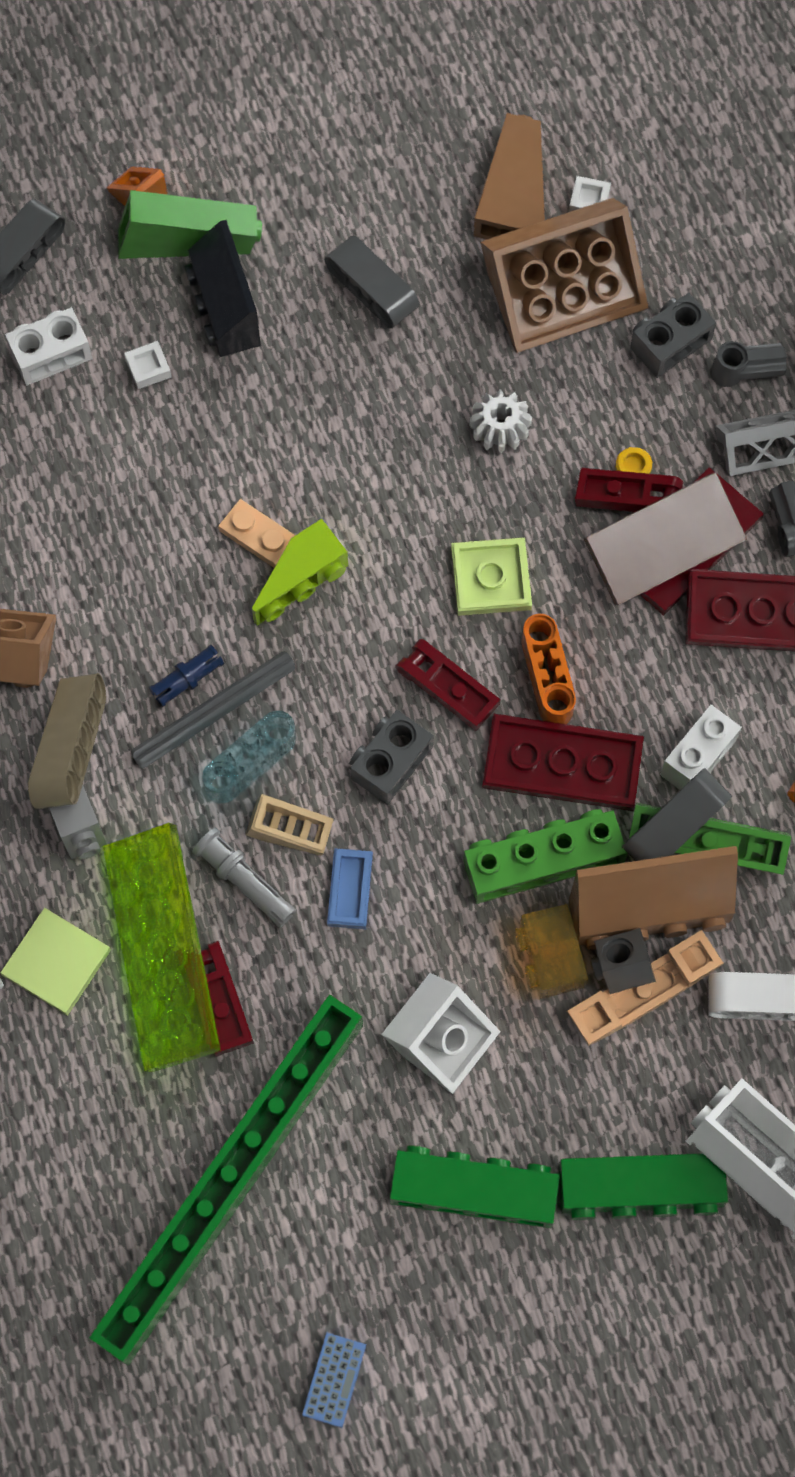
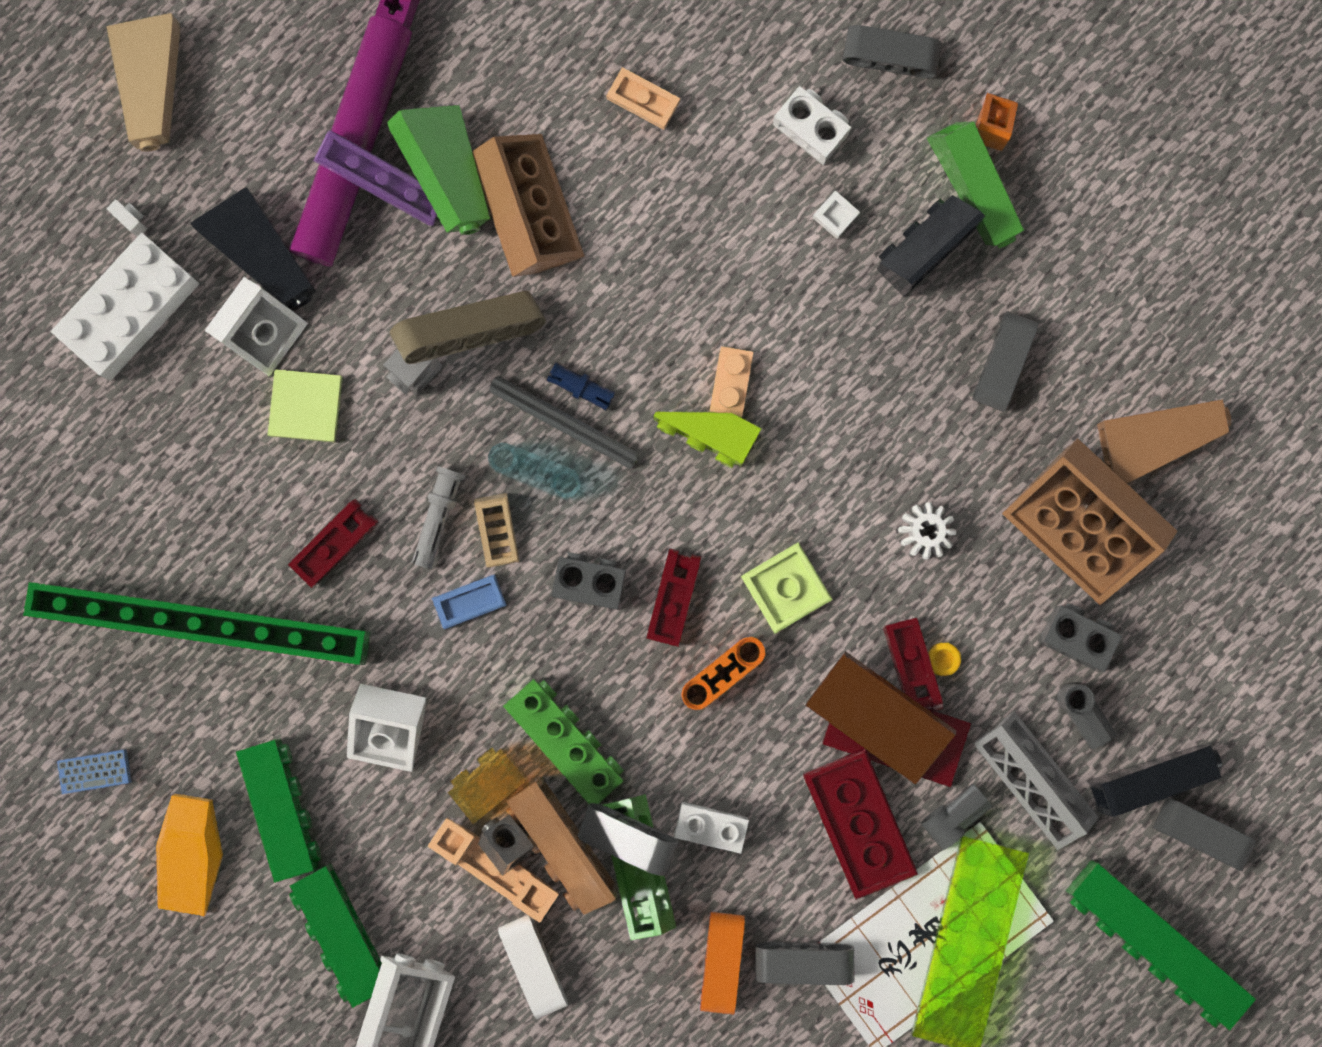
camera: 65 degrees right, 15 degrees up
clear neon green plate [103,823,221,1072] -> none
dark red tile [482,713,644,811] -> none
white plate [569,176,611,212] -> none
none -> light orange piece [156,794,223,916]

